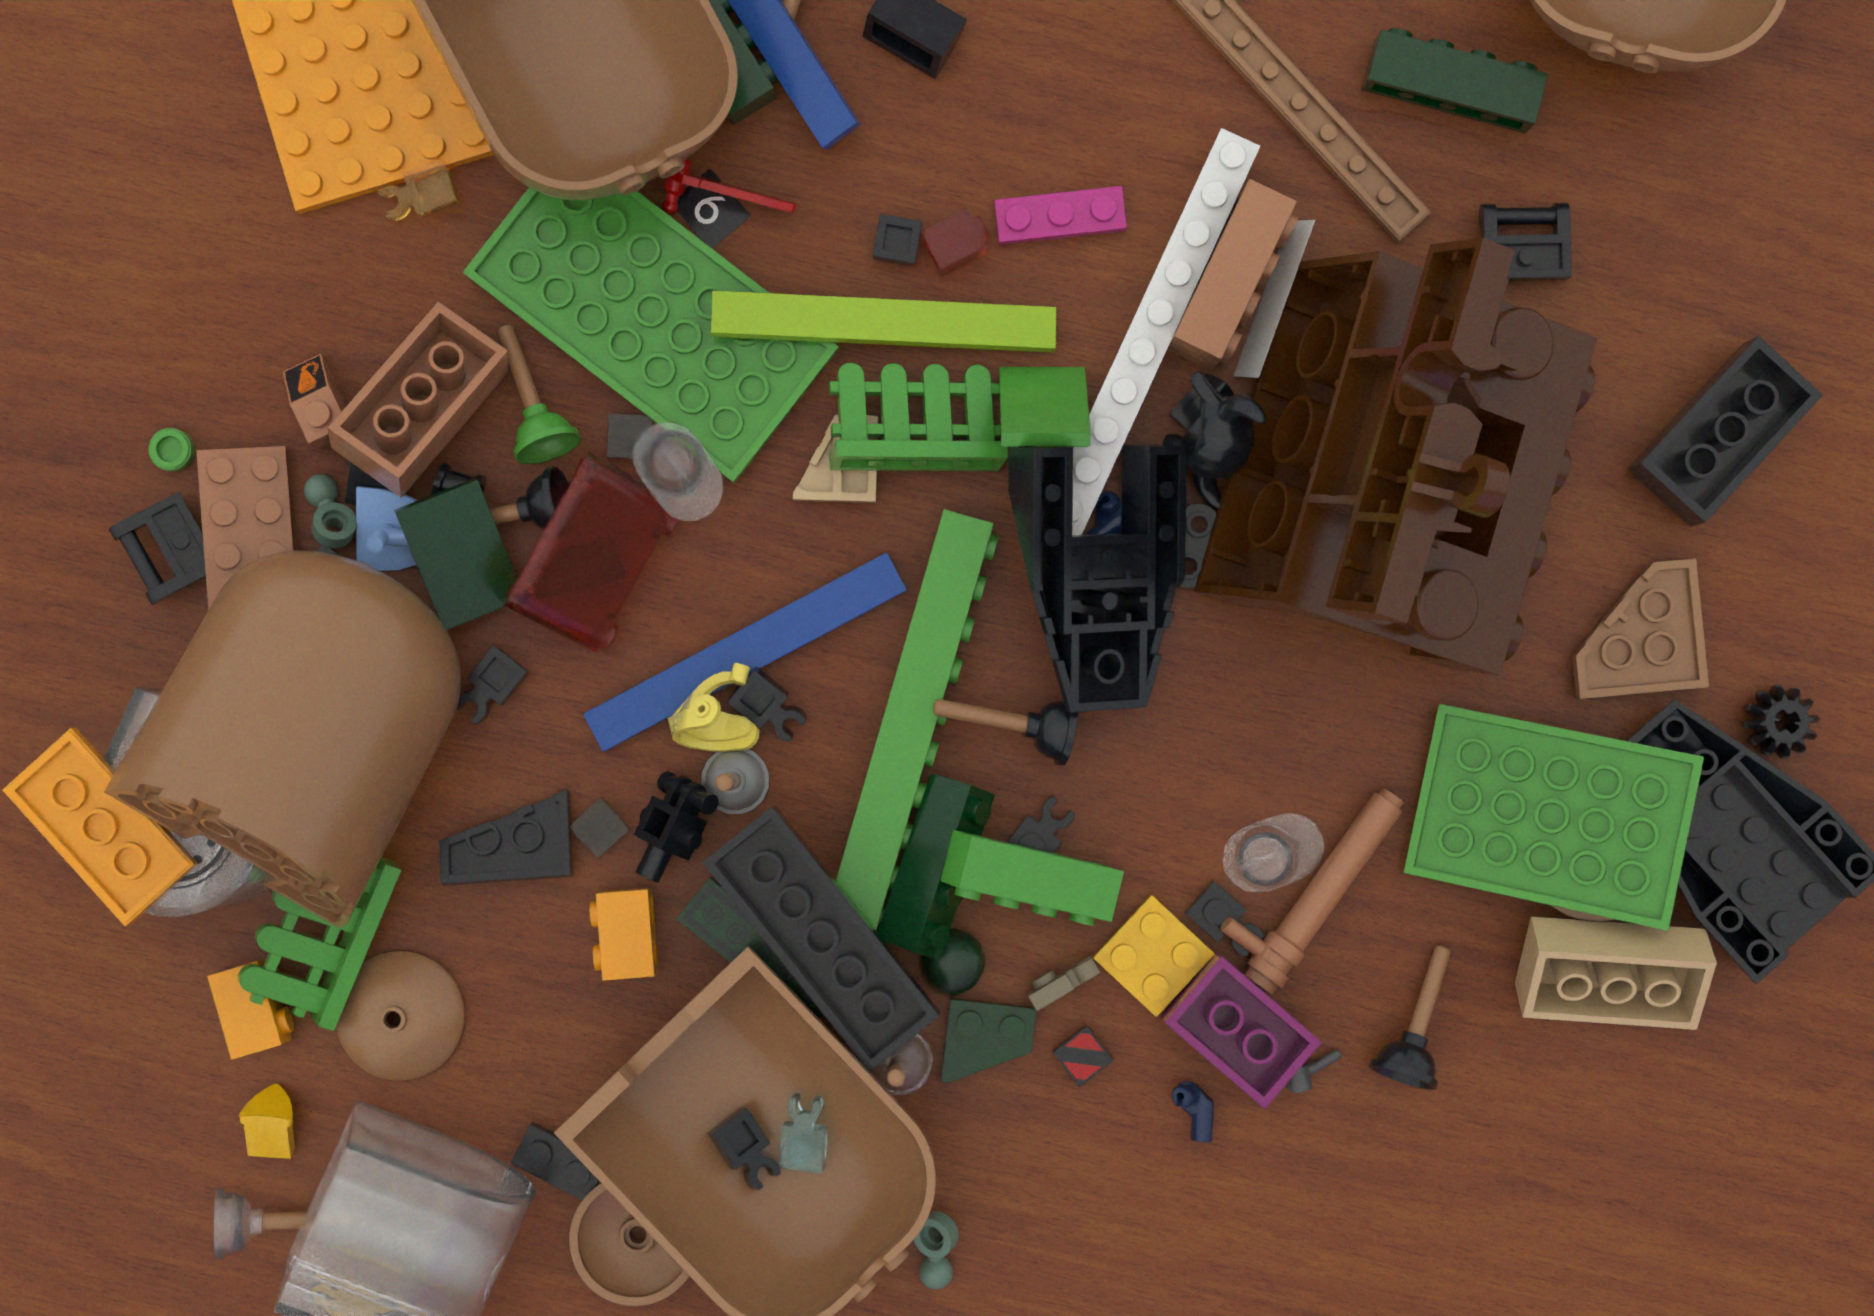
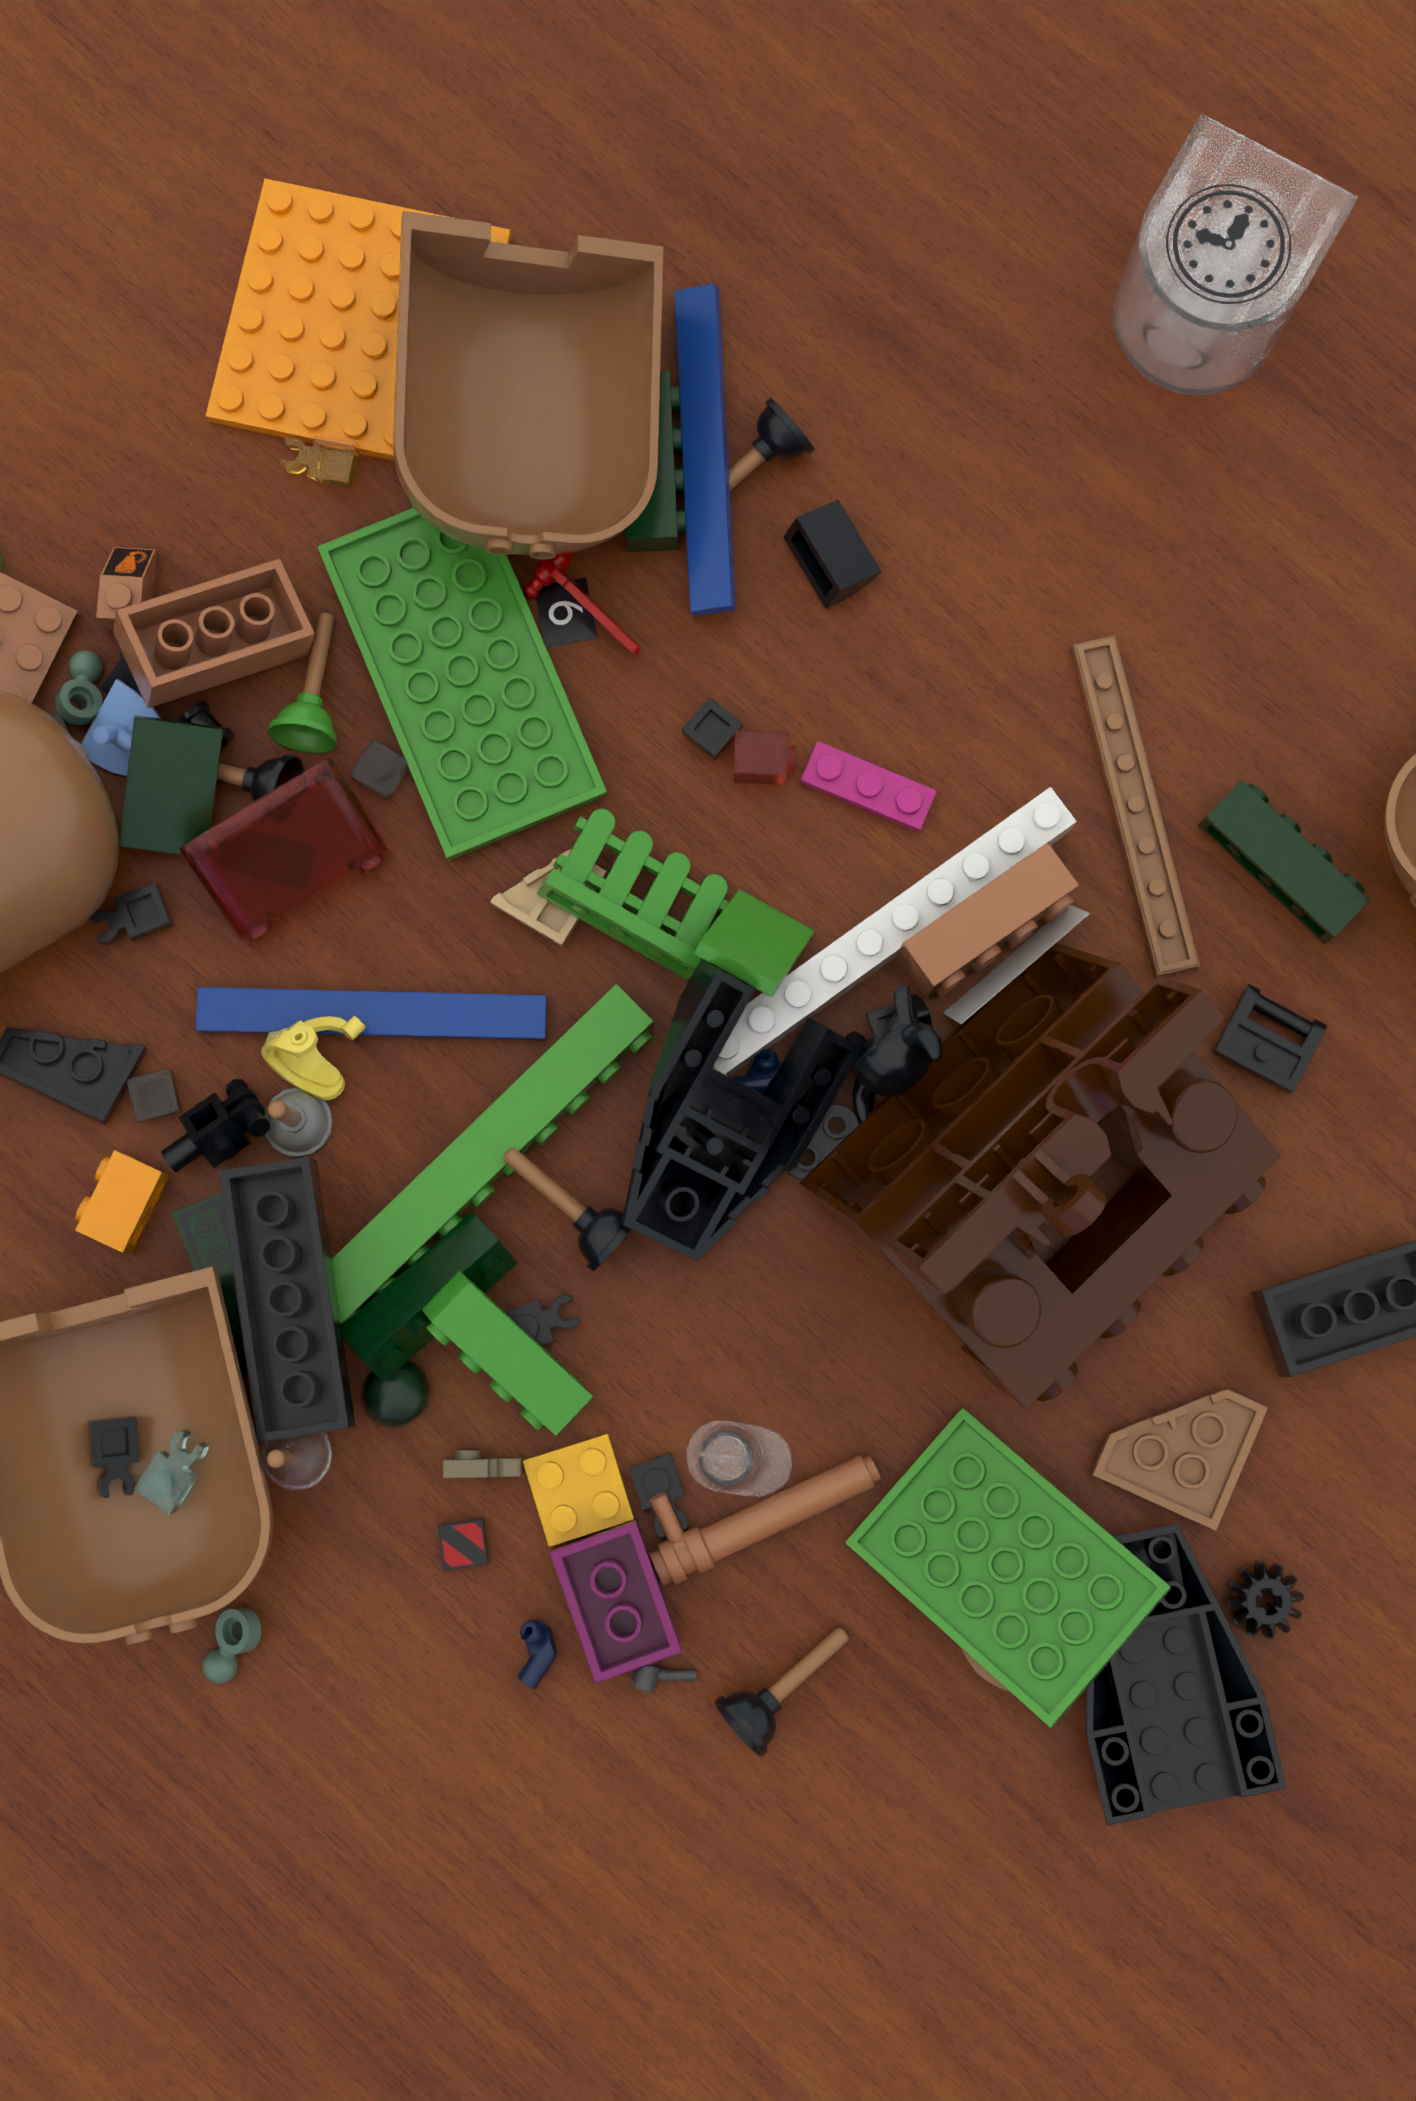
camera: 25 degrees right, 5 degrees down
clear piece [633,422,723,521] -> none
lime tile [711,291,1056,353] -> none
black plate [727,666,807,742] -> none
dark green wing [941,998,1036,1083] -> none
tan brick [1515,917,1717,1030] -> none

